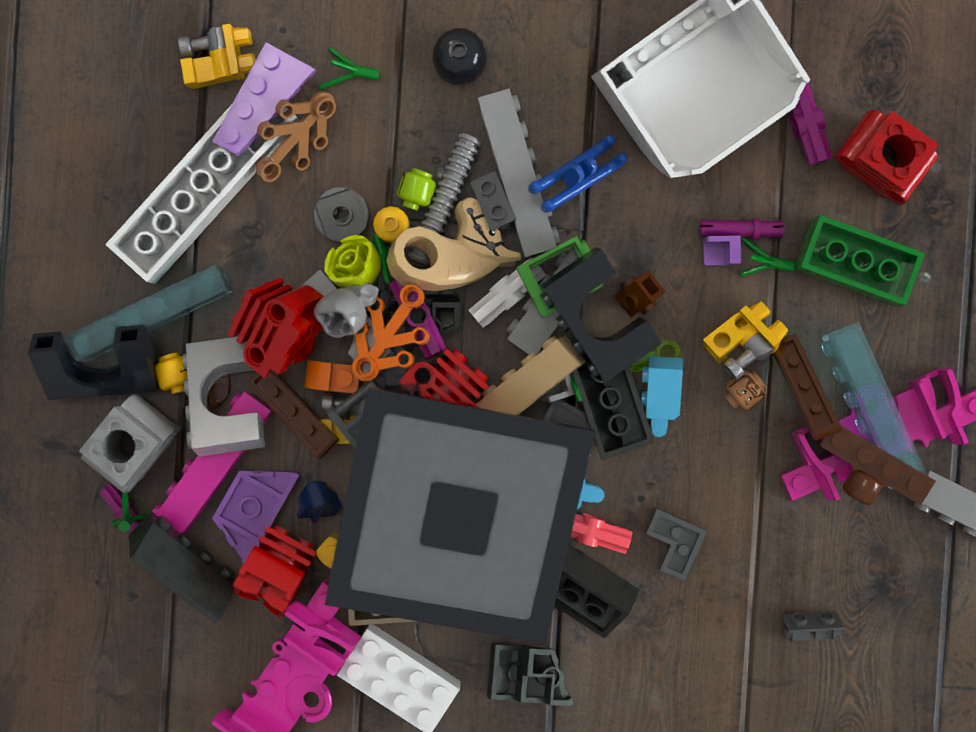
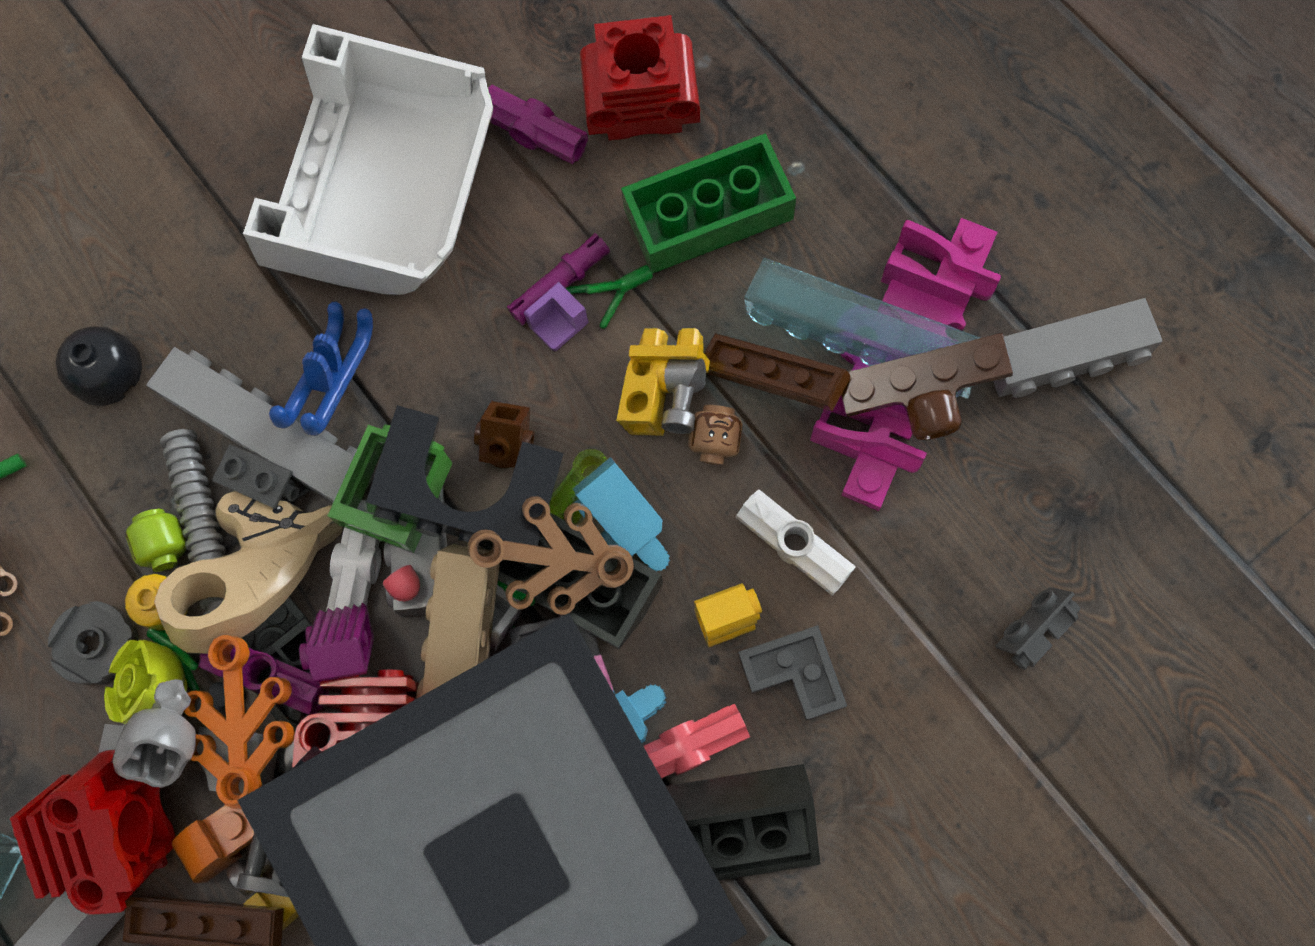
camera: 30 degrees left, 15 degrees down
none -> magenta brick [299,603,374,683]
none -> coral hinge [382,565,420,601]
none -> medium nougat plant [468,496,634,615]
none -> yellow brick [693,583,762,648]
none -> white piece [736,489,856,596]

